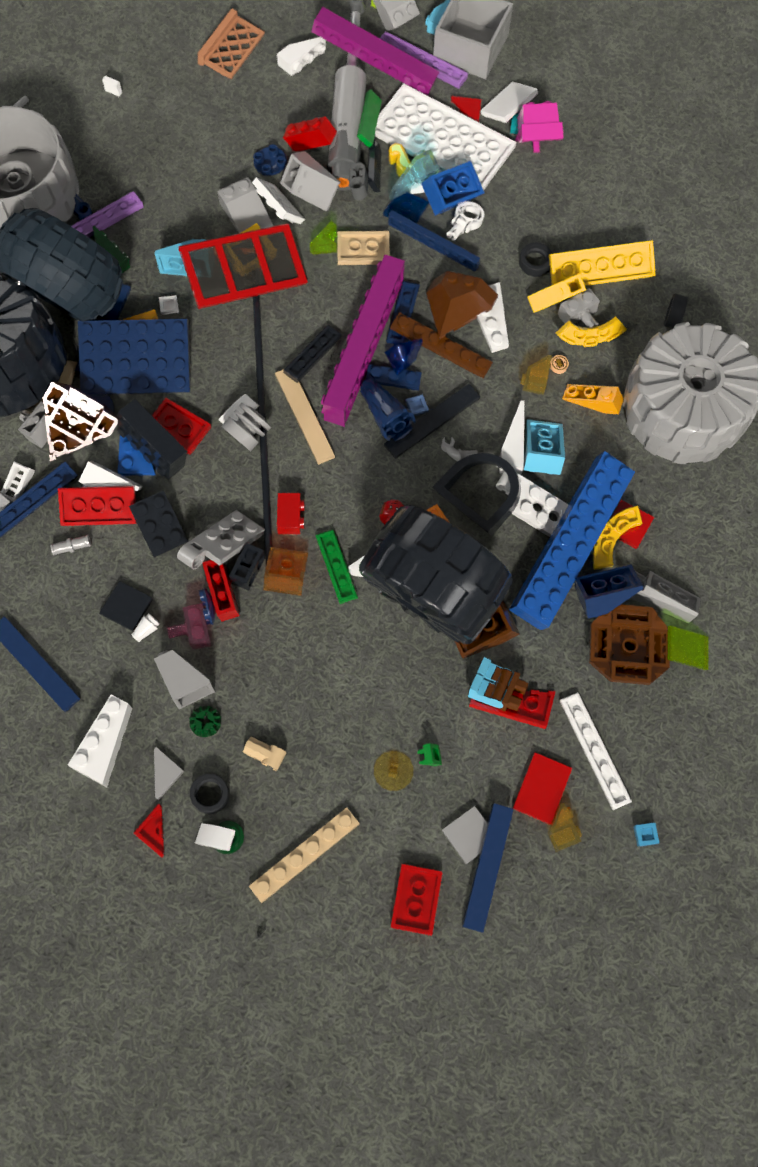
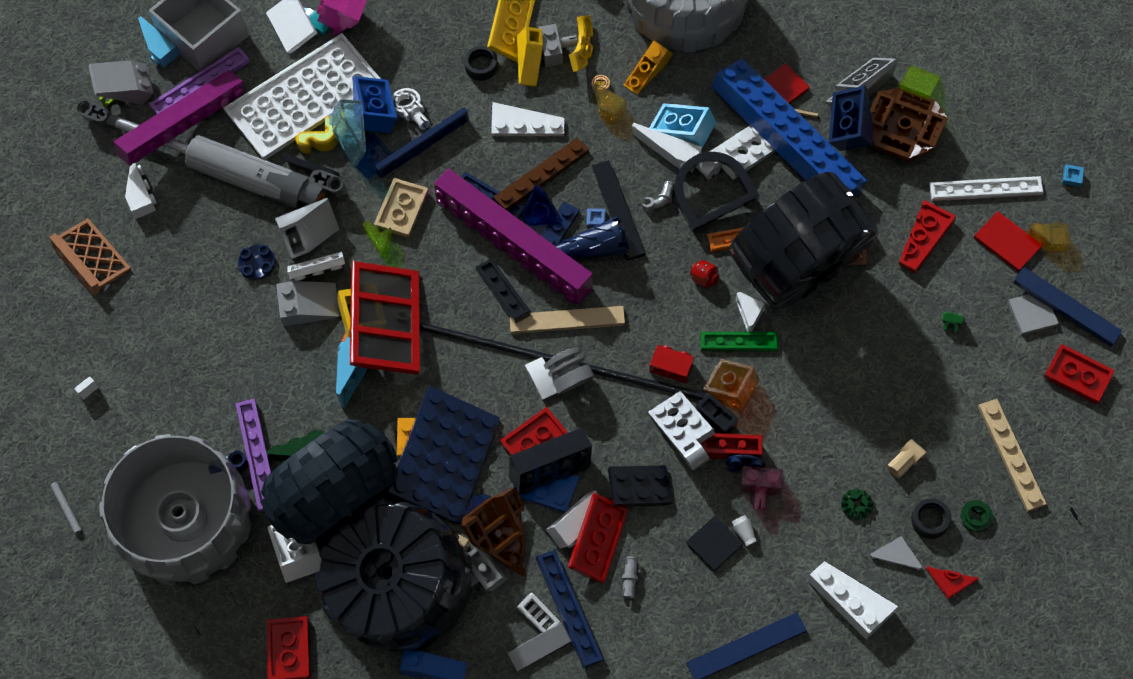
camera: 65 degrees left, 5 degrees down
light grey slope [154,650,215,709] -> none
white tile [159,295,179,315] -> none
white slope [195,823,235,851] -> none
red brick [282,116,337,152] -> none
green tile [357,89,382,147] -> none
clear yellow piece [374,751,413,791] -> none
reddish brown wedge [426,271,498,340] -> none
red tile [451,96,481,122] -> none
hips [468,657,529,711] -> none
yellow tile [593,506,642,570] -> none

